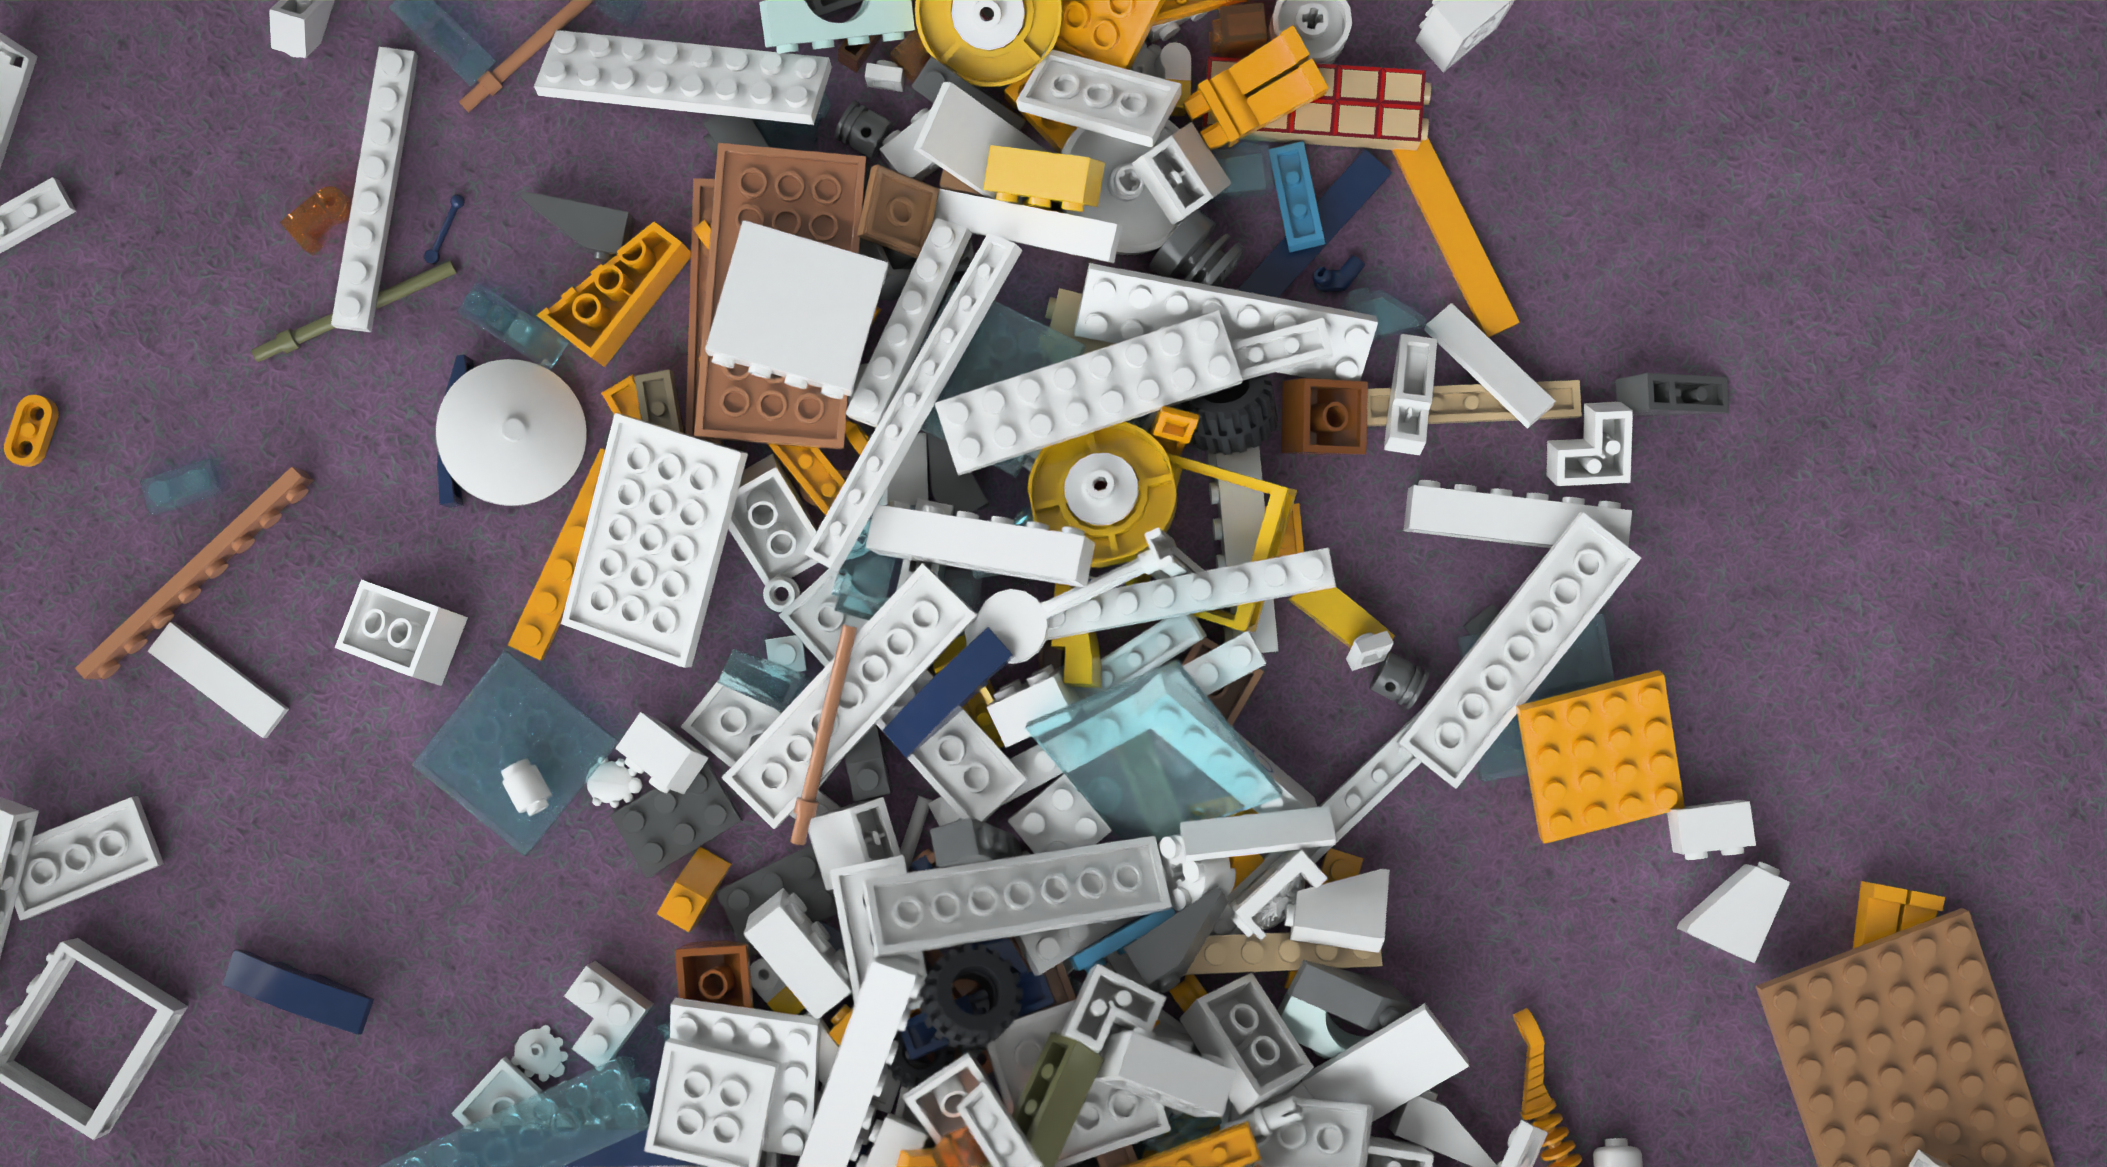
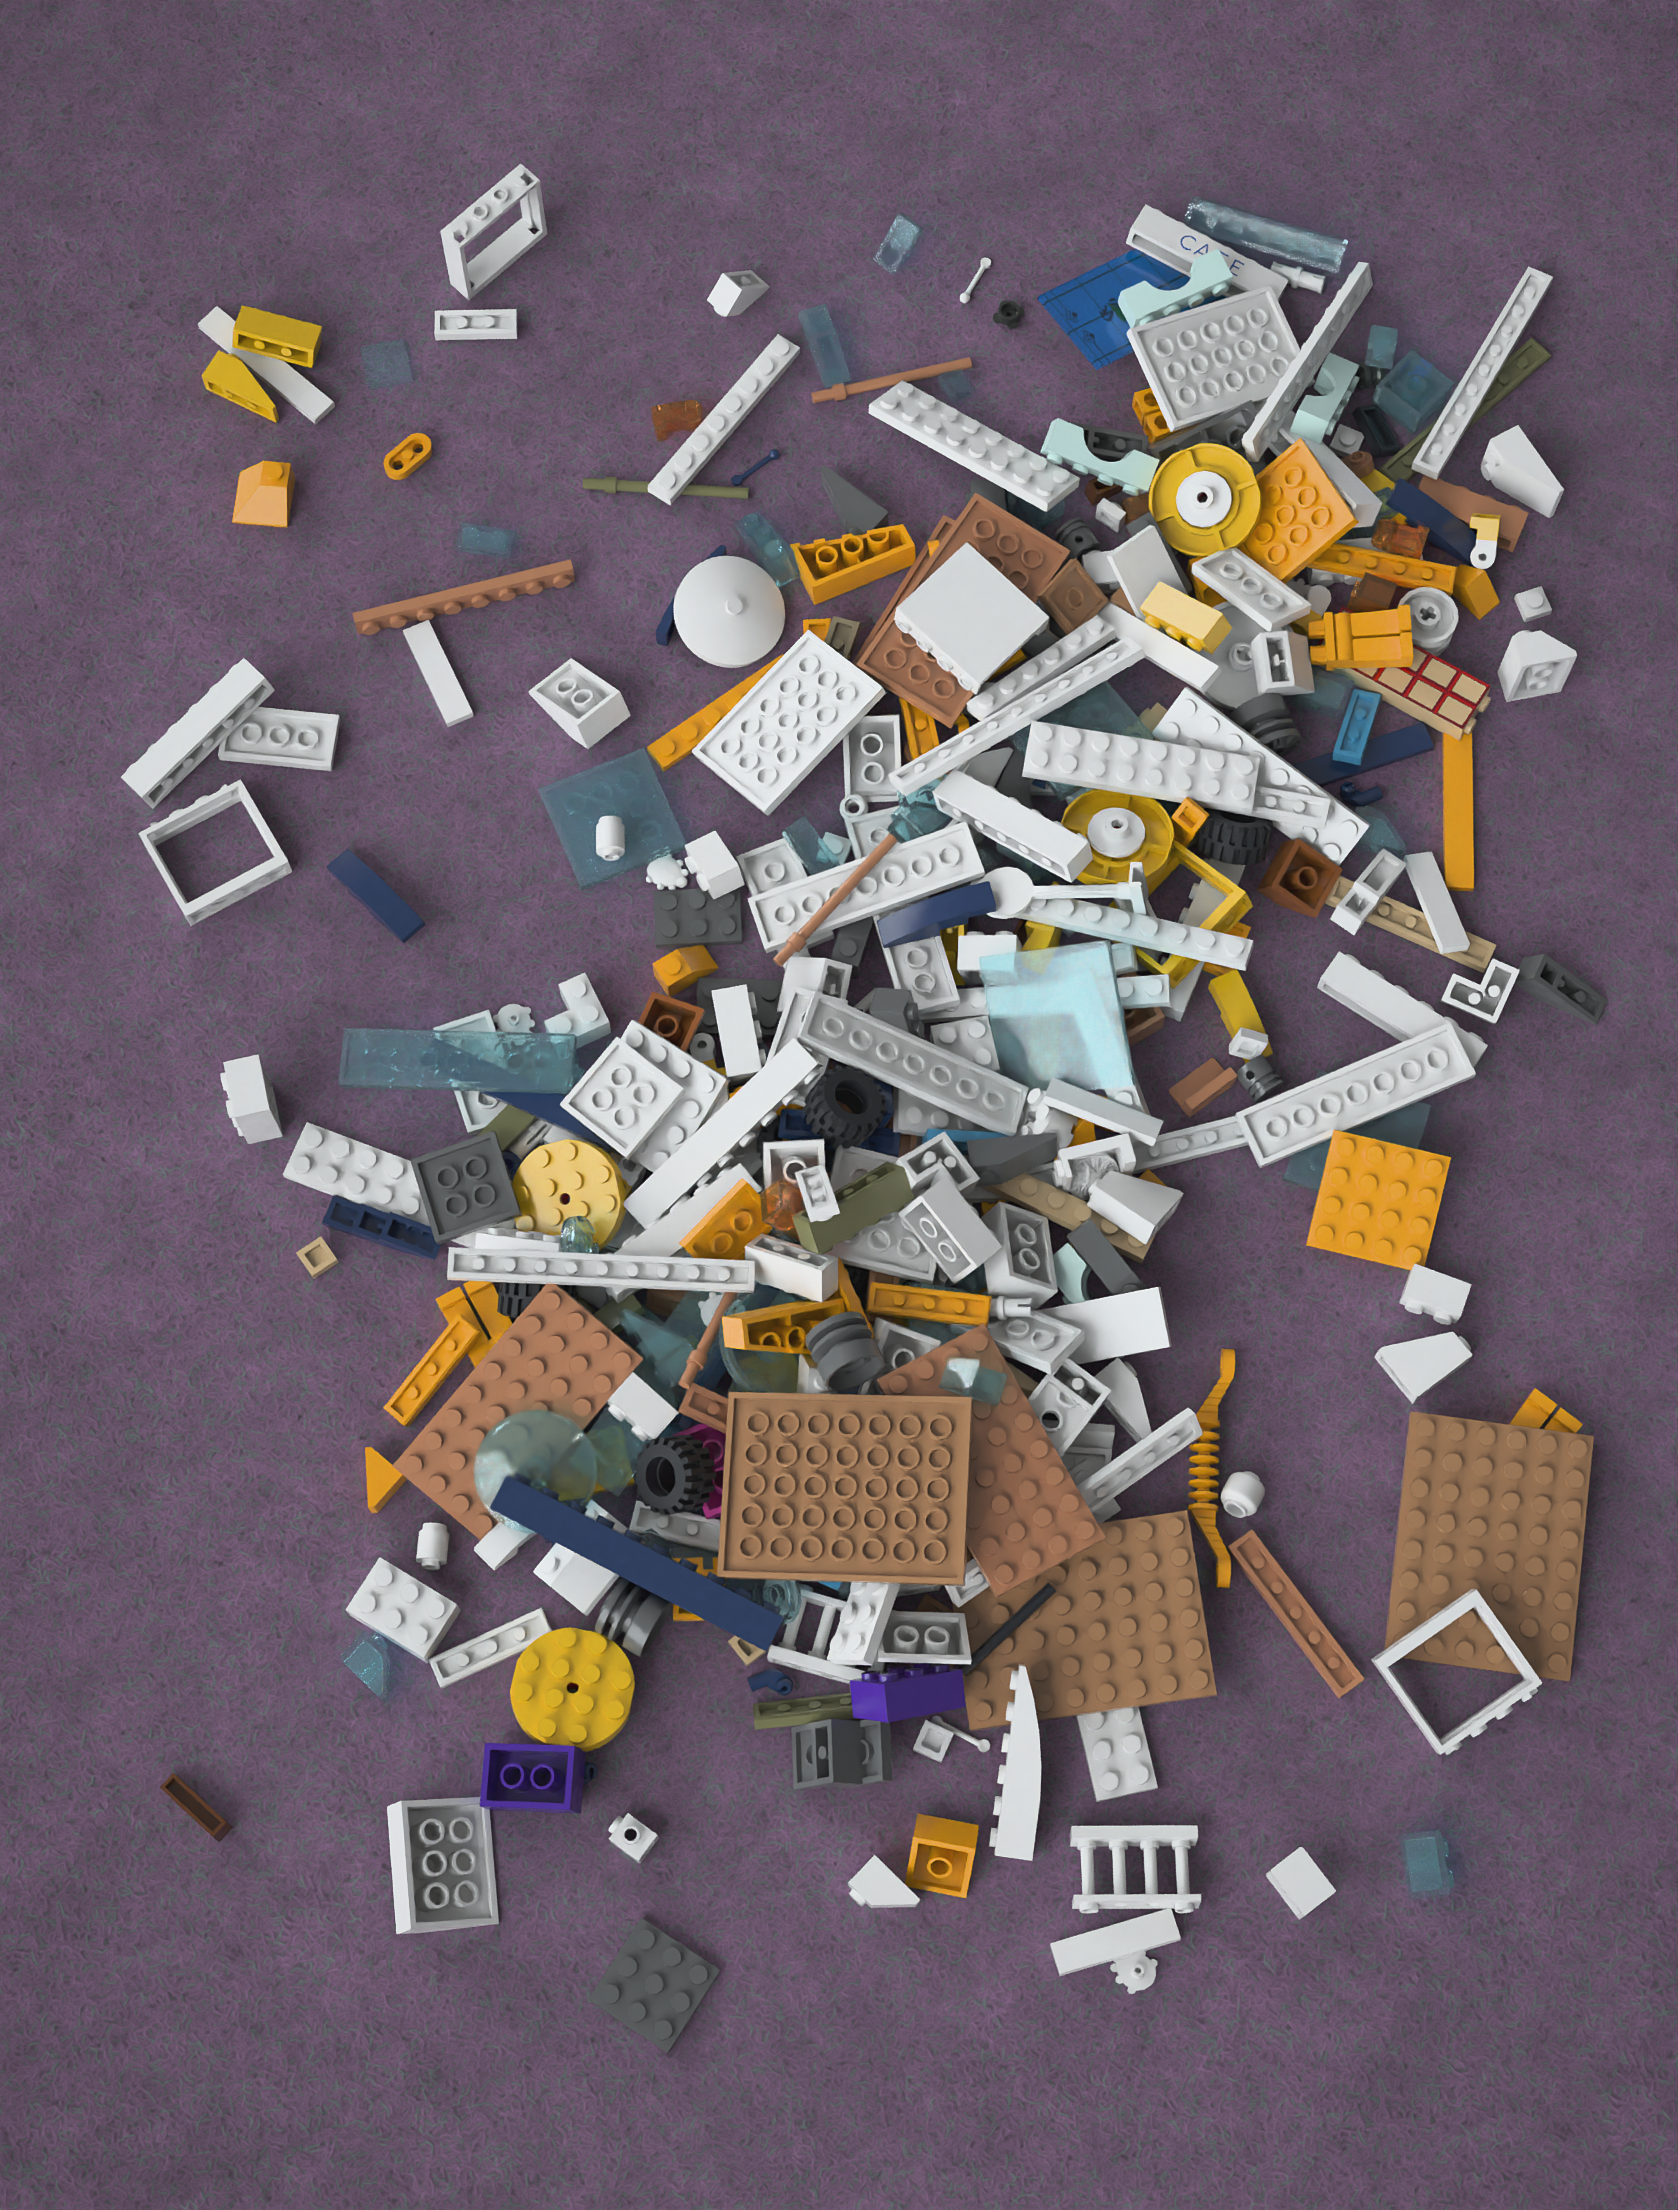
camera: 30 degrees right, 15 degrees down
none -> nougat panel [1168,1058,1238,1118]

